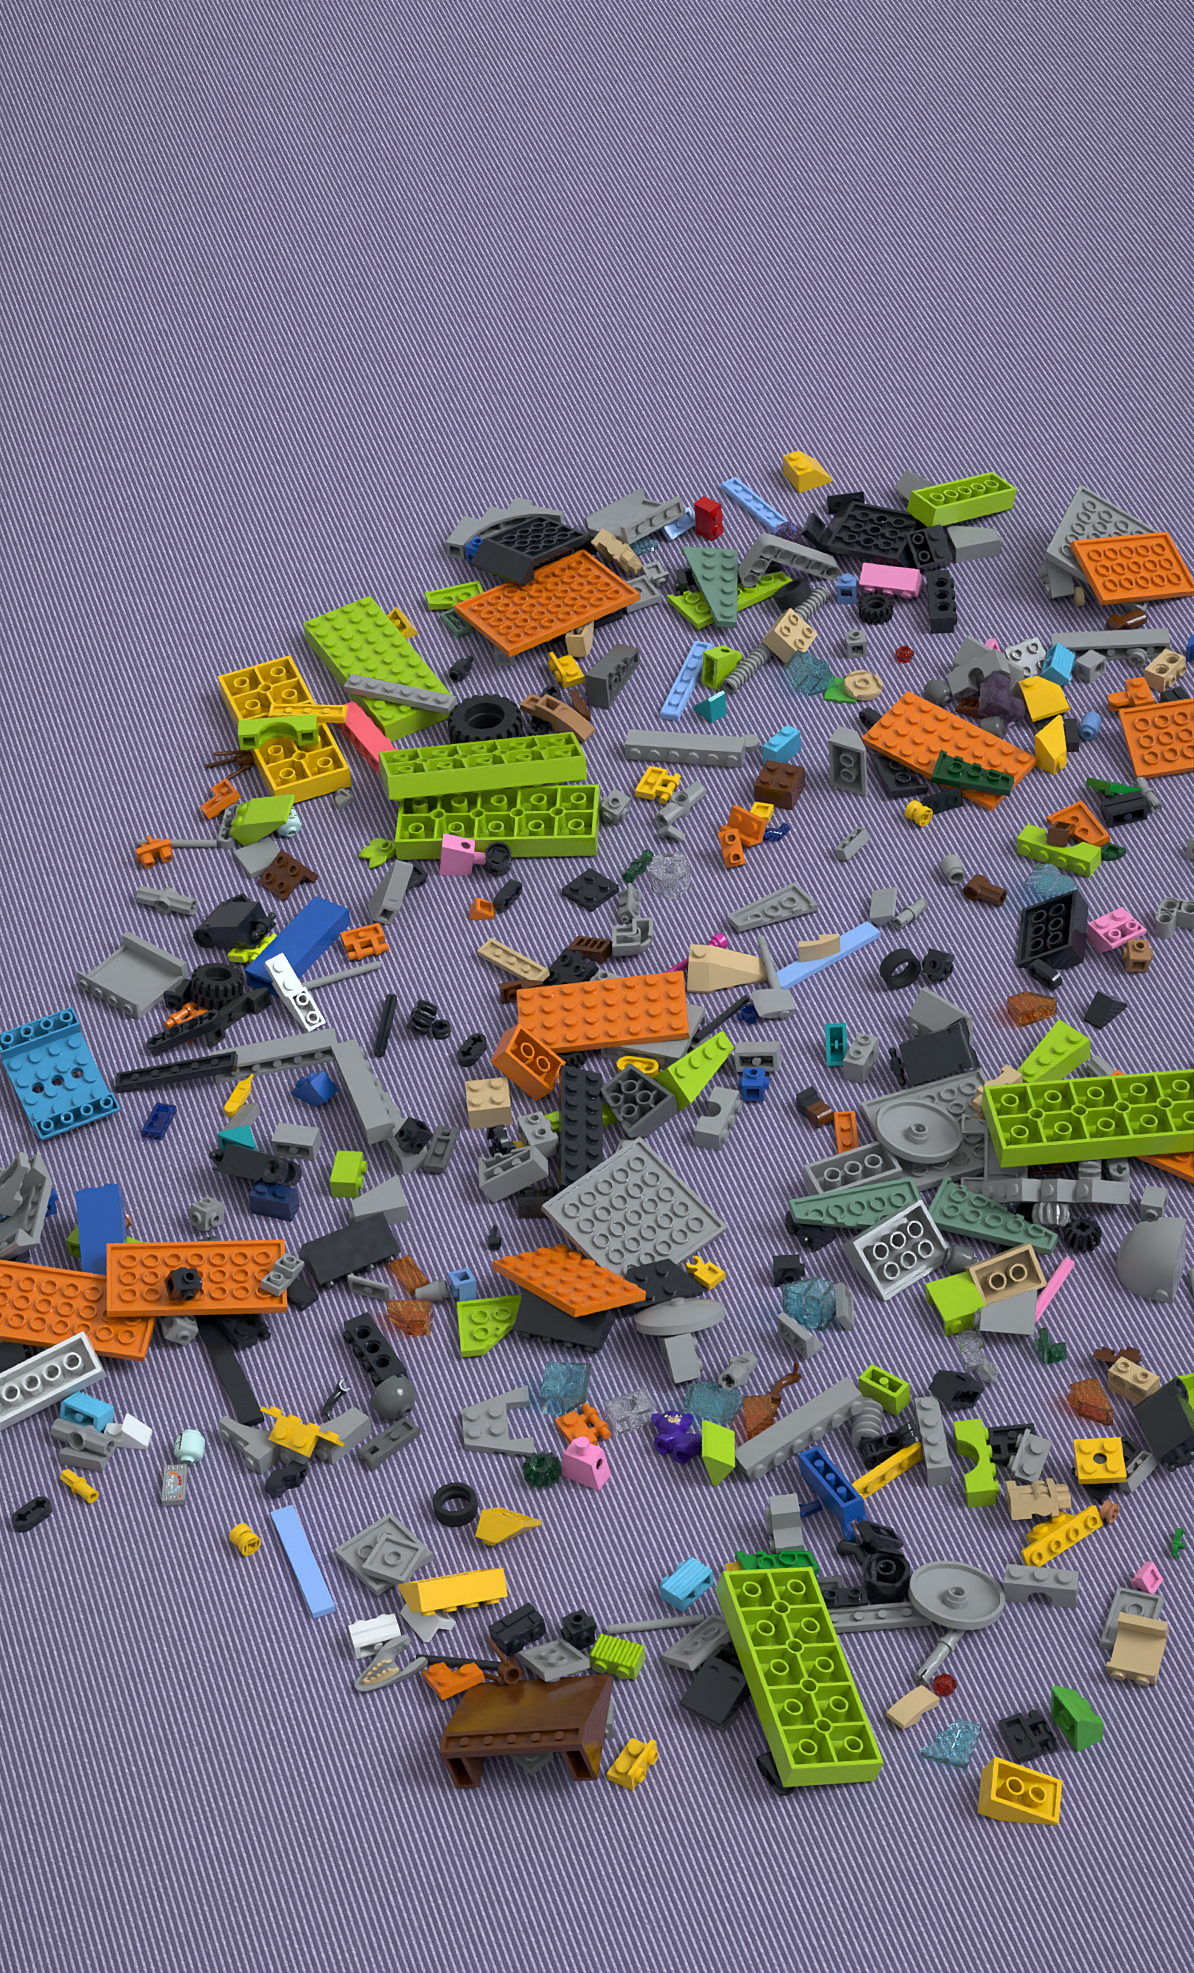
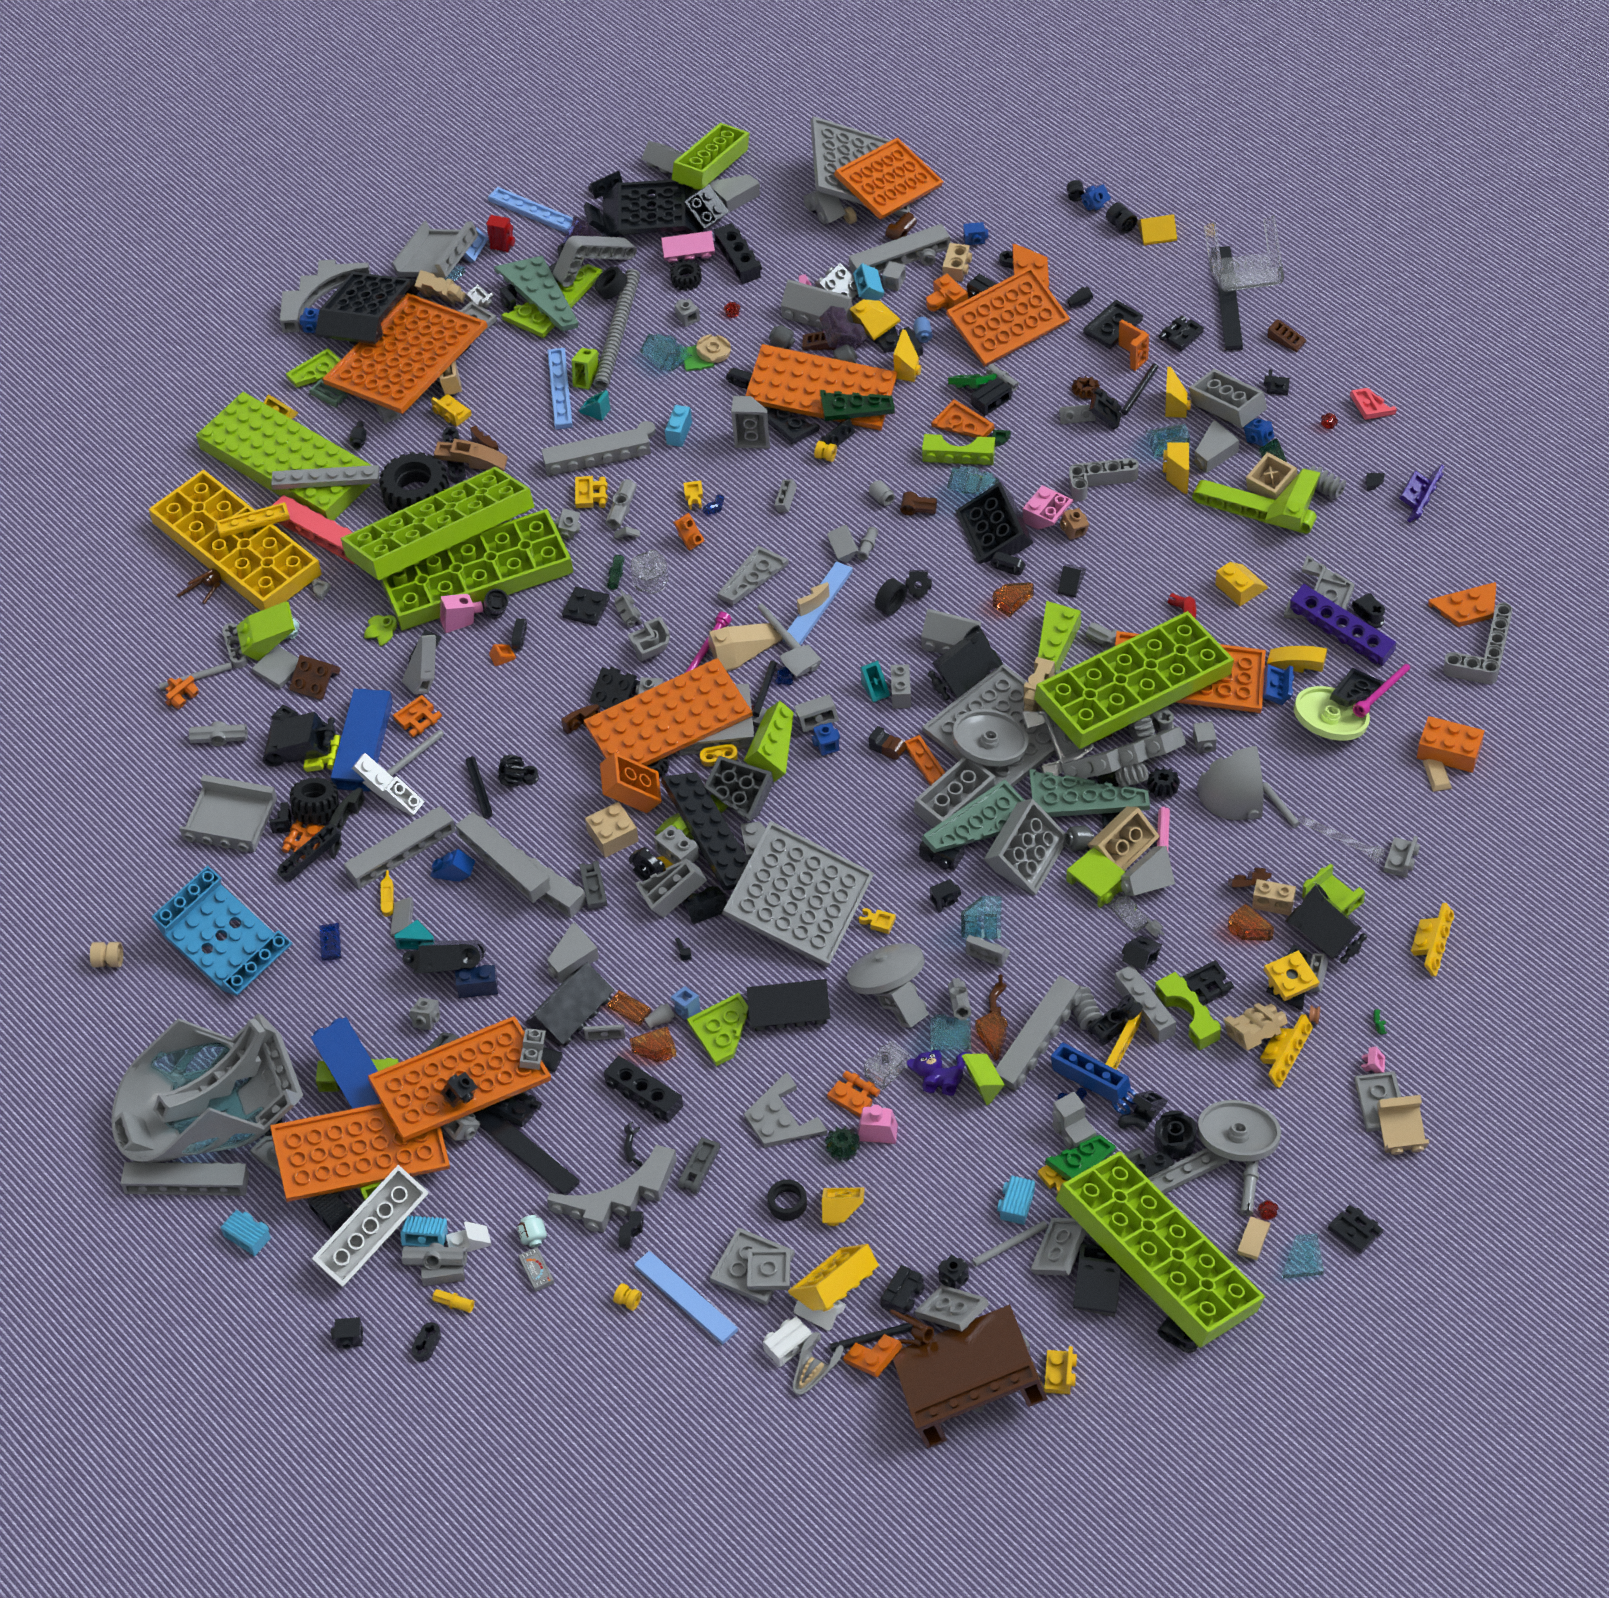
camera: 25 degrees left, 10 degrees up
black tile [115,1051,238,1093] -> none
orange plate [200,778,241,819] -> none
lime arch [238,714,319,750] -> none
yellow bracket [260,1406,345,1458] -> none
light grey brick [271,1123,322,1161] -> none
lime brick [330,1151,368,1198] -> none
dark grey cylinder [370,1374,416,1419] -> none
black brick [394,1117,433,1155] -> none
black beam [457,1033,487,1067] -> none
tan plate [477,938,550,982] -> none
orange plate [492,1244,646,1317] -> none
clear light blue slope [541,1361,592,1415] -> none
reddish brown slope [568,936,613,964] -> none
dark grey wedge [585,643,640,709] -> none
lime brick [589,1633,646,1680] -> none
black wing [621,1258,704,1316] -> none
light grey arch [694,1086,742,1150] -> none
orange bracket [720,805,767,847] -> none
reddish brown brick [754,760,805,810] -> none
tan brick [761,608,818,667] -> none
yellow slope [783,451,832,493] -> none
light grey tile [835,1282,854,1331] -> none
medium blue brick [837,574,858,604] -> none
lime brick [858,1364,910,1416] -> none
light grey arch [946,649,1011,699] -> none
yellow slope [977,1757,1062,1825] -> none
light grey arch [1004,1564,1079,1608] -> none
light grey bracket [1008,1428,1052,1484] -> none
clear green bracket [1034,1327,1067,1364] -> none
reddish brown slope [1047,821,1075,847] -> none
bright green slope [1051,1685,1104,1752] -> none

